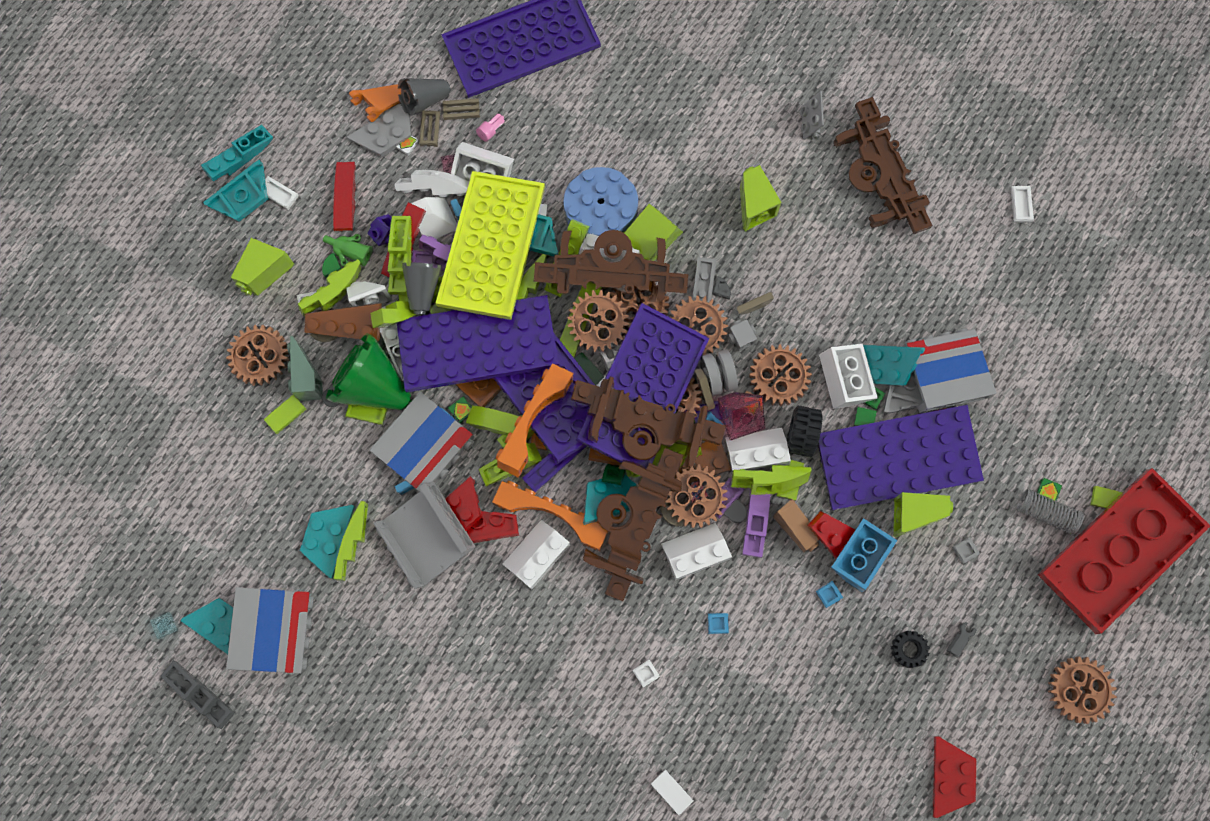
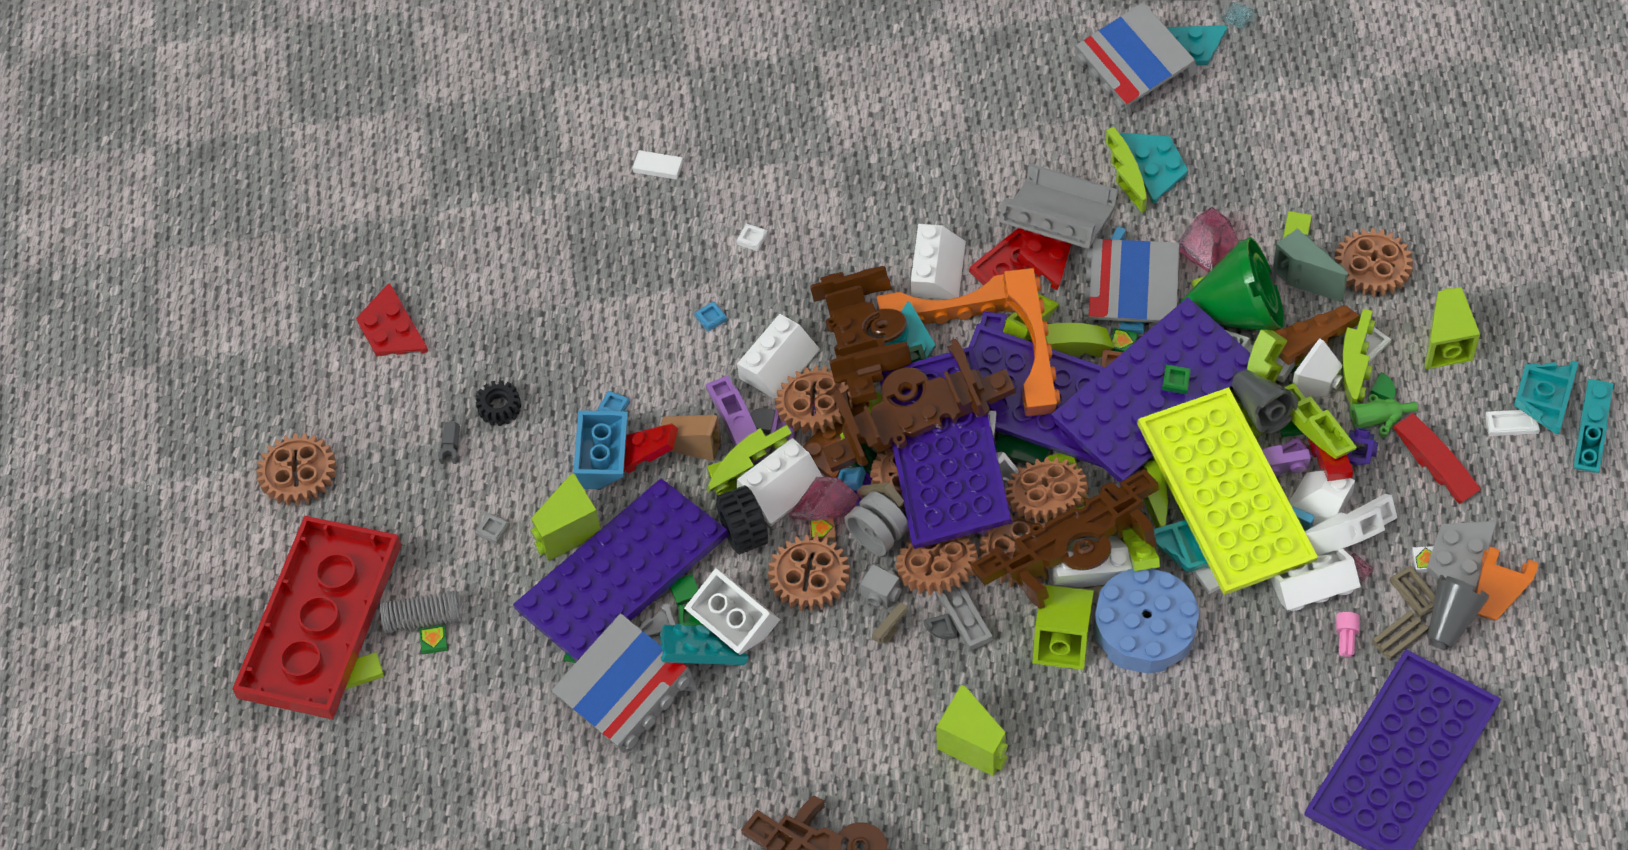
camera: 150 degrees right, 20 degrees down
none -> green tile [1162,364,1191,394]
none -> clear pink slope [1177,207,1239,273]

